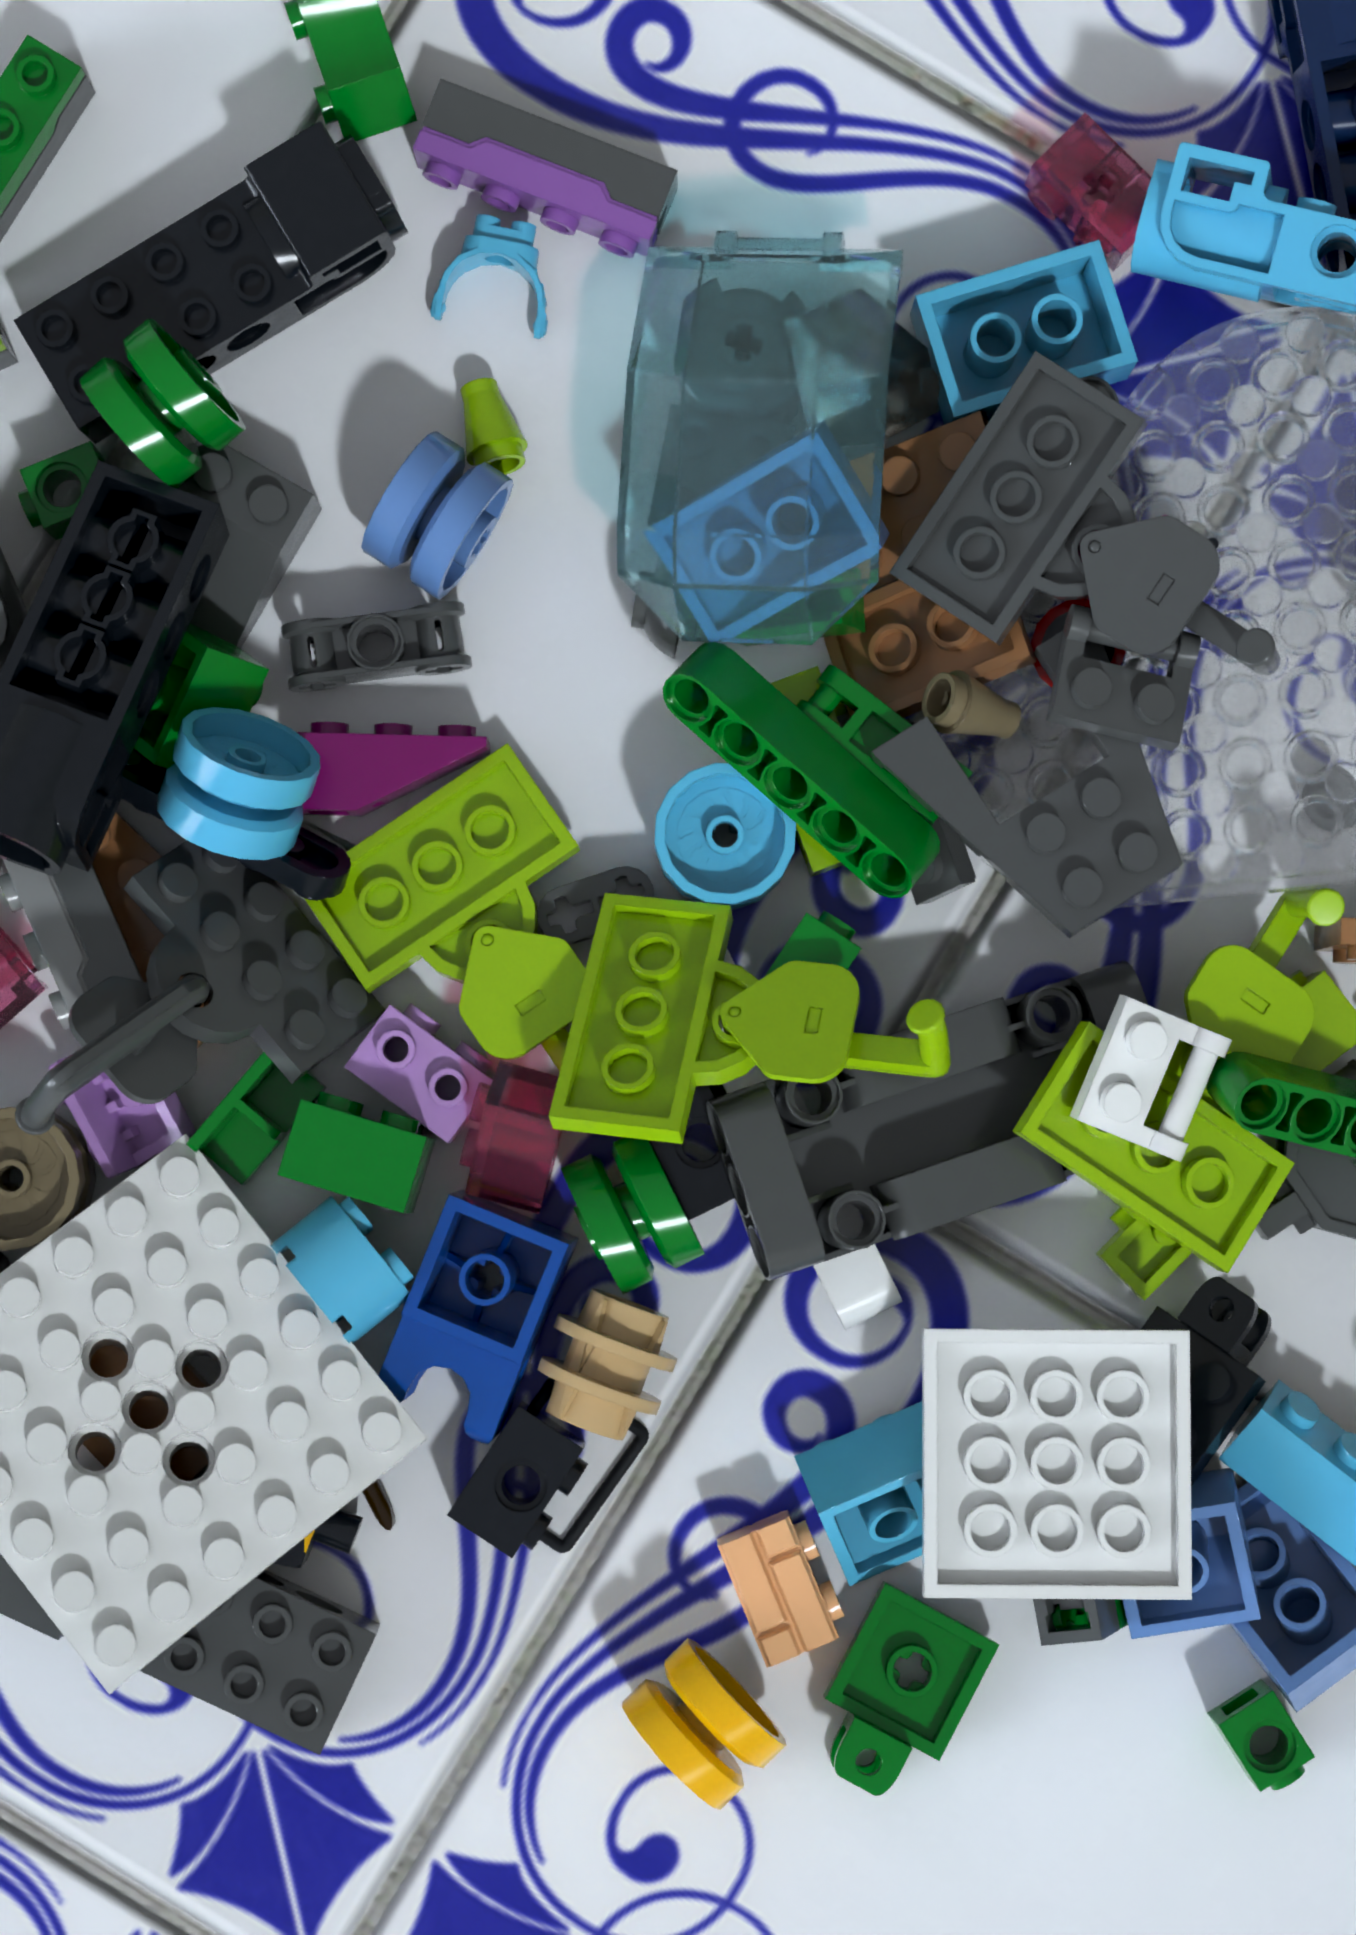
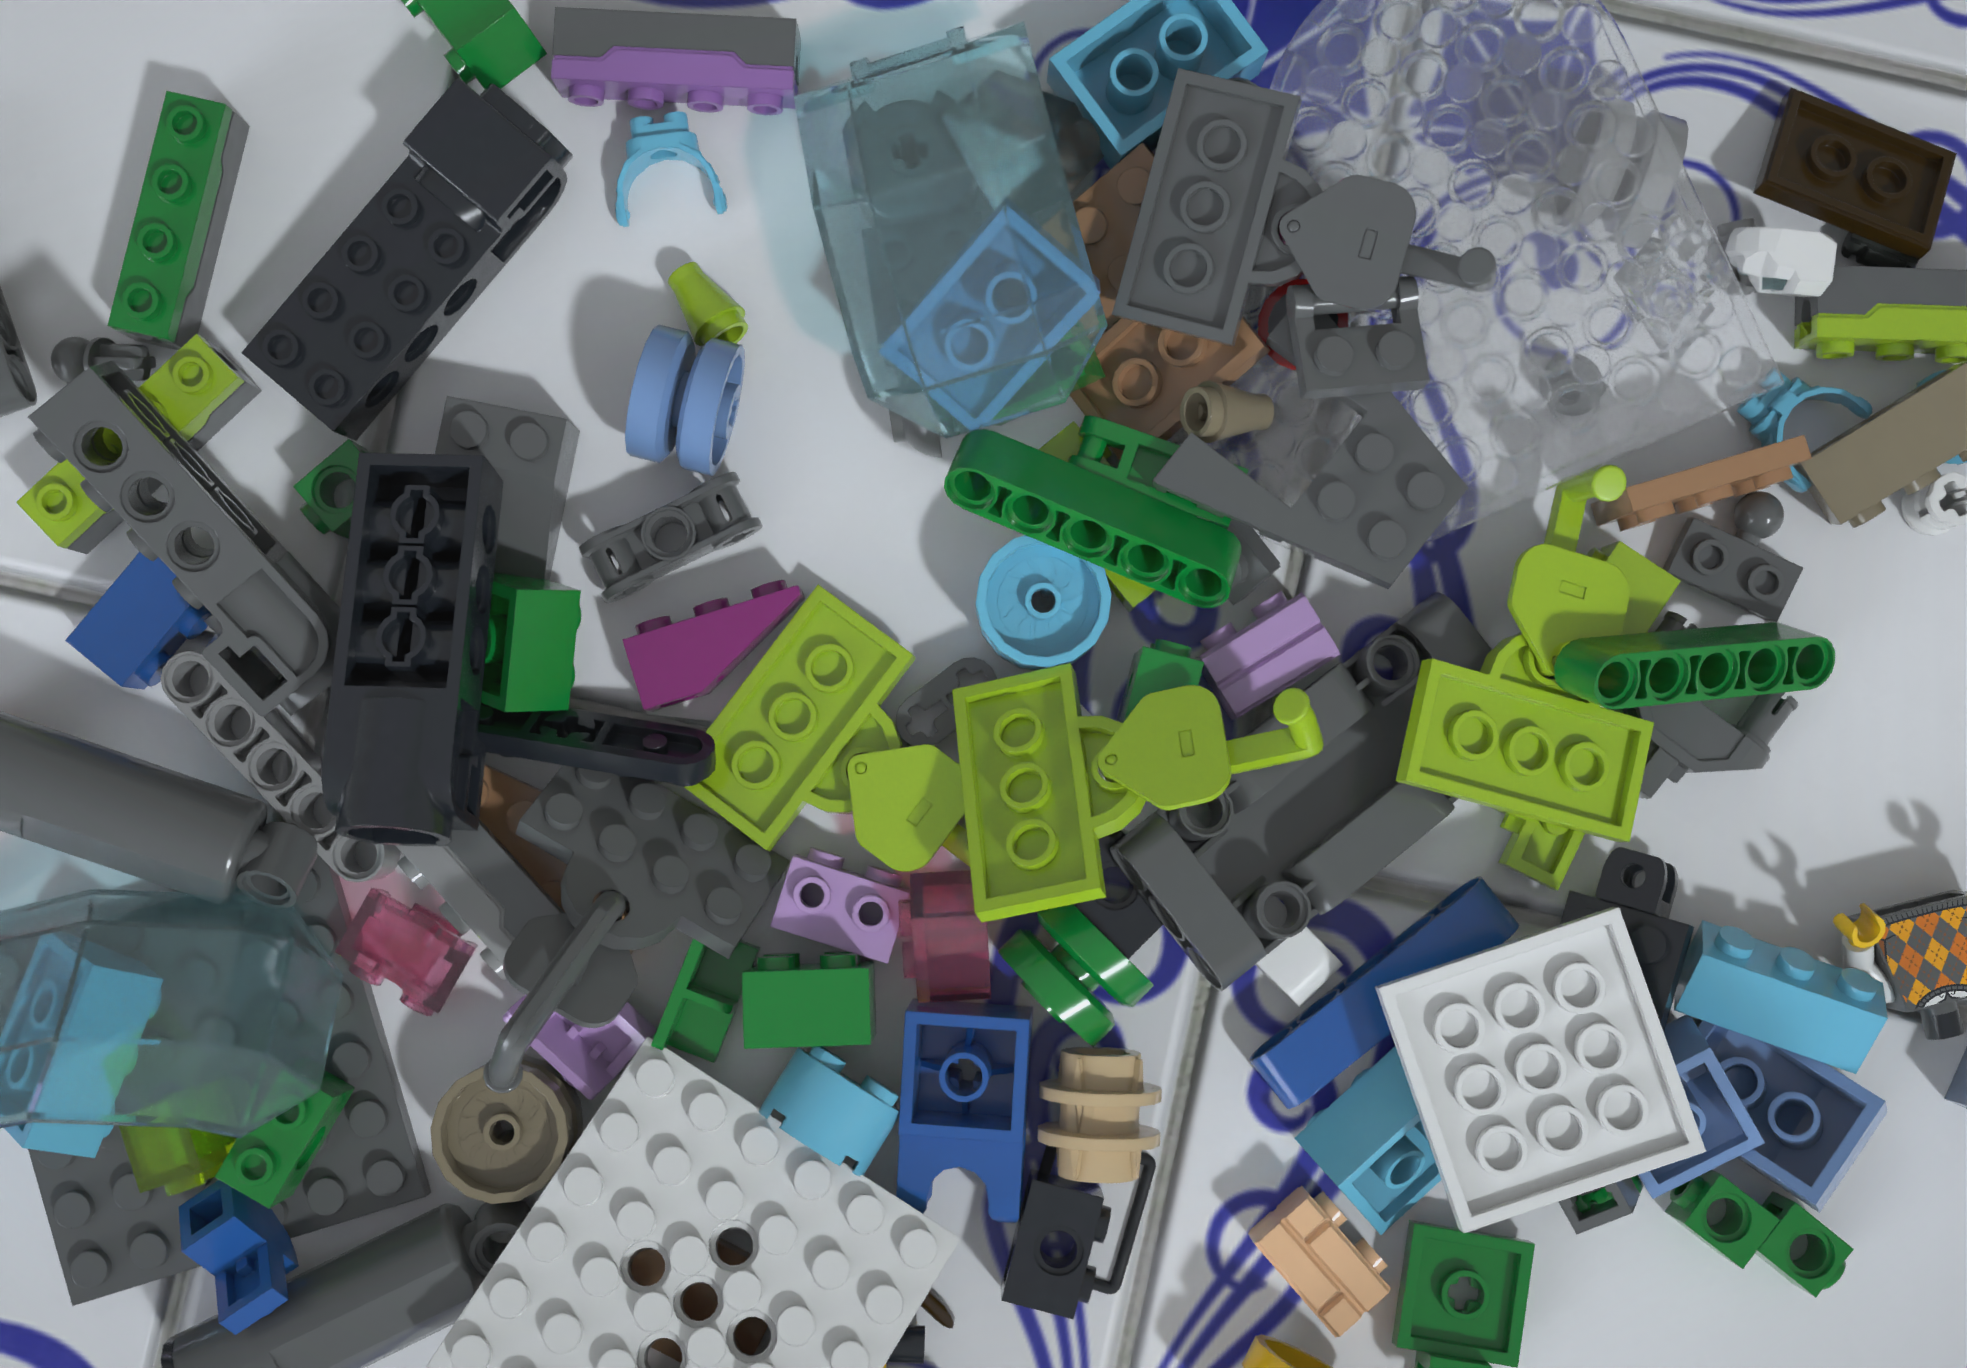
camera: 25 degrees left, 0 degrees up
green wheel [79,318,246,488] -> none
medium azure wheel [157,707,320,860] -> none
white plate [1069,994,1232,1162] -> none
none -> lavender brick [1195,591,1341,720]
none -> blue beam [1249,876,1520,1109]
none -> green brick [1664,1170,1780,1269]

